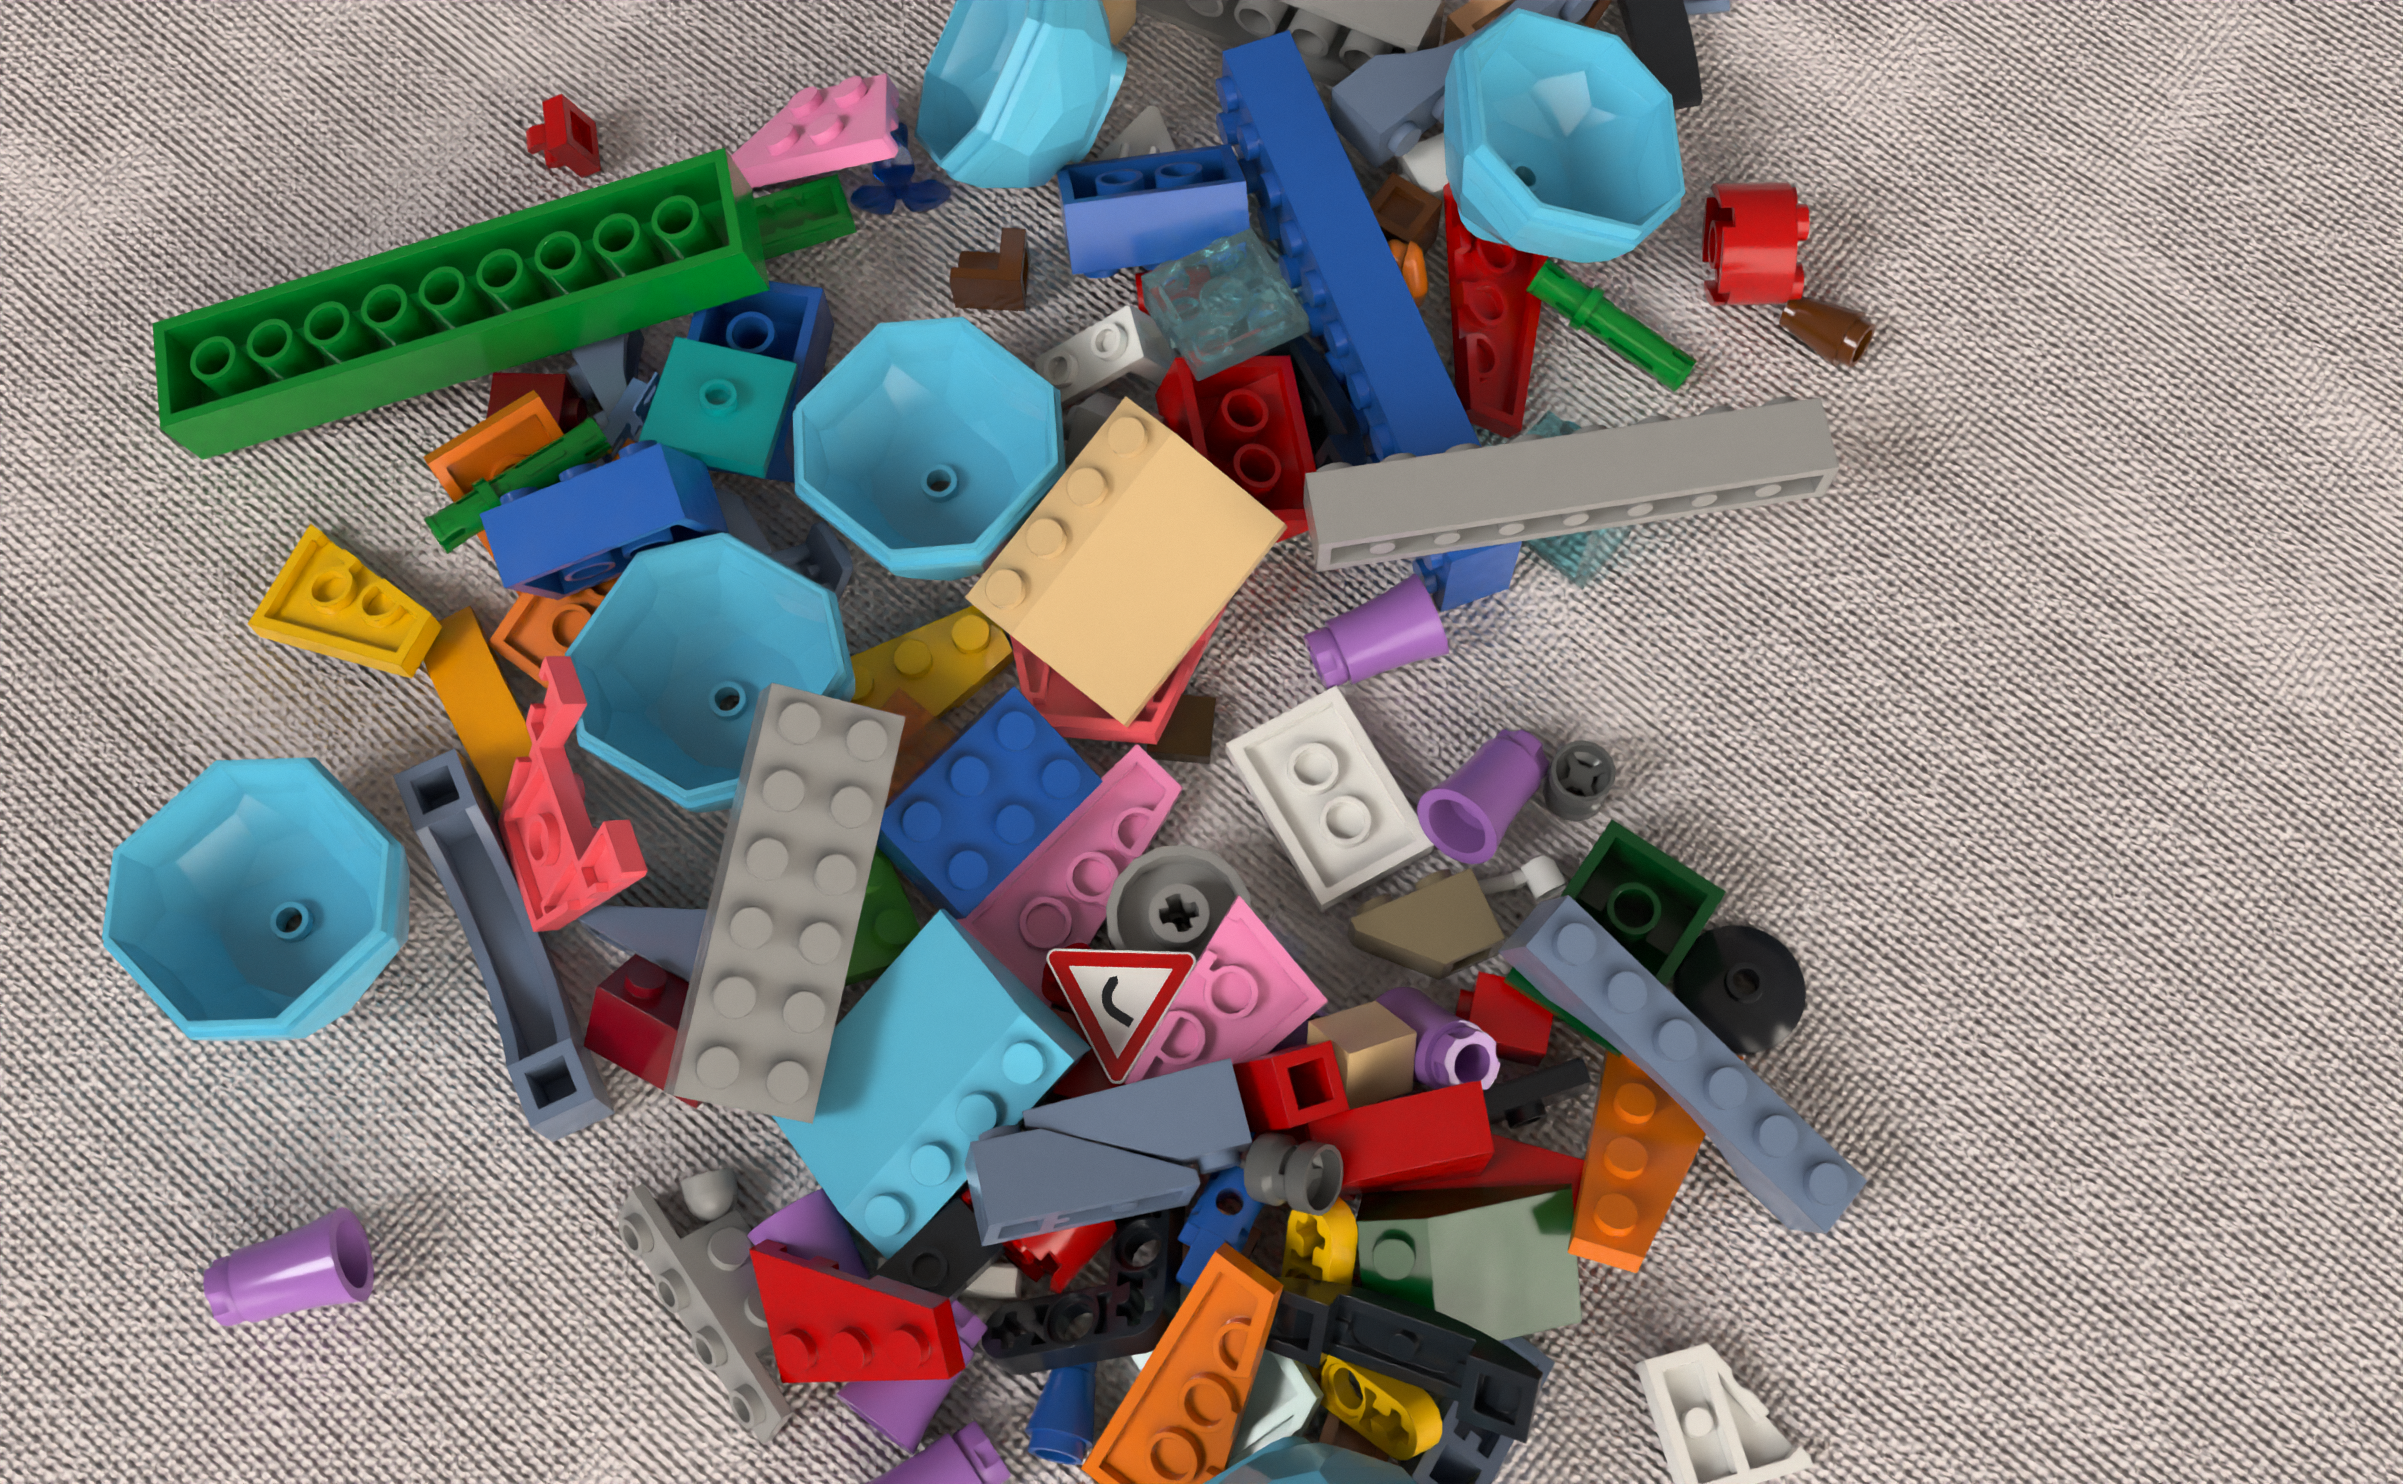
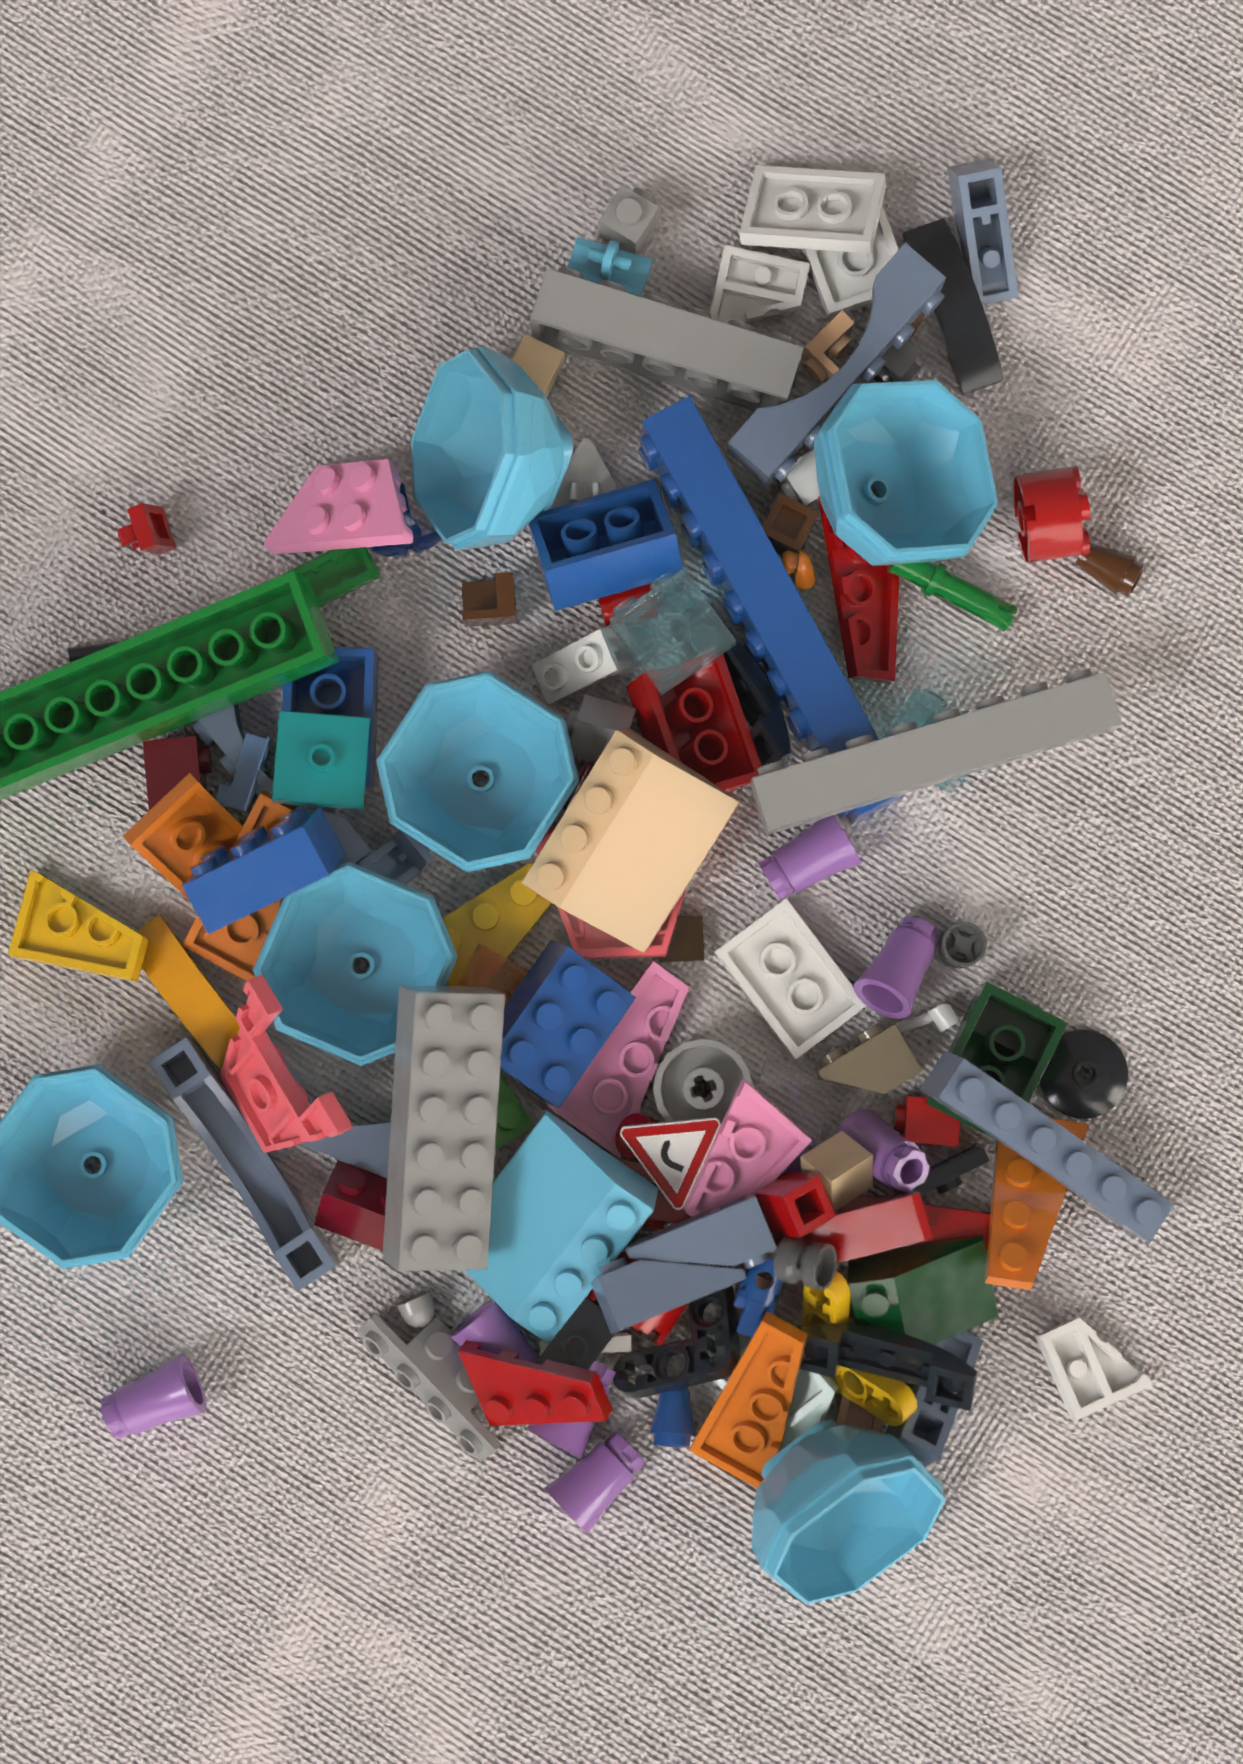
camera: 10 degrees left, 15 degrees up
green pin [423,417,613,554] -> none

